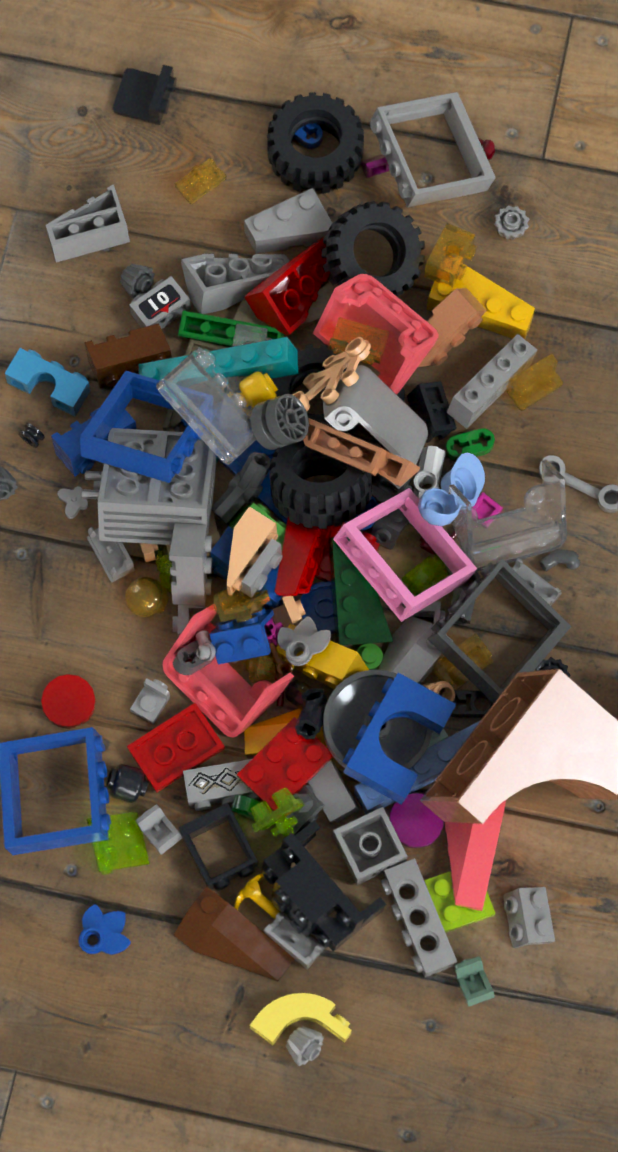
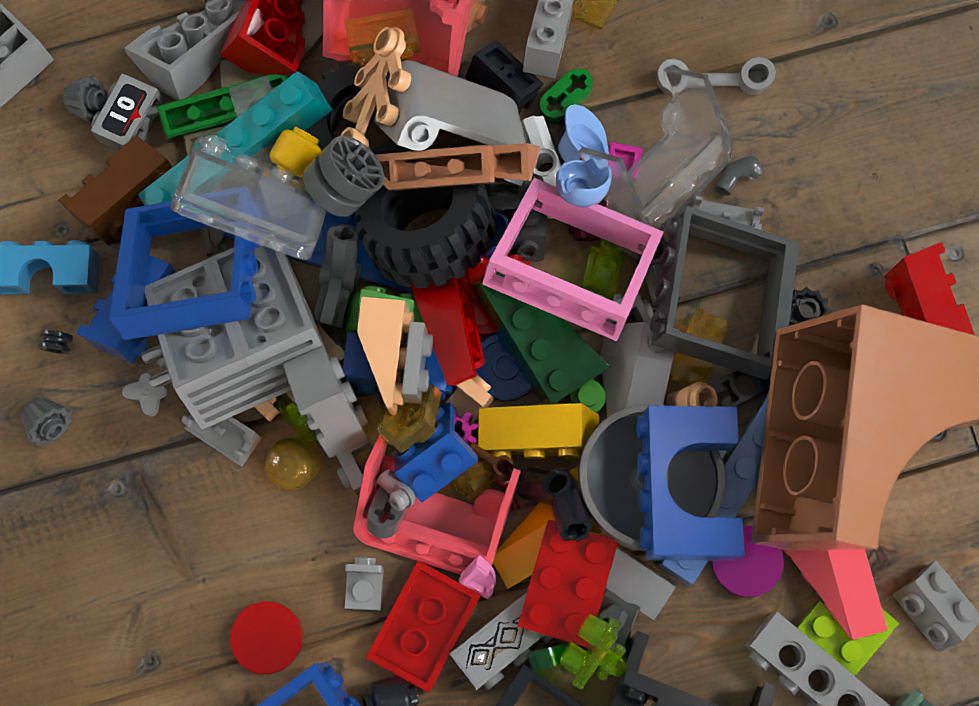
camera: 25 degrees left, 5 degrees up
light grey plate [277,616,331,666] -> none
light grey brick [333,807,407,886] -> none
none -> bright pink tile [459,555,496,600]

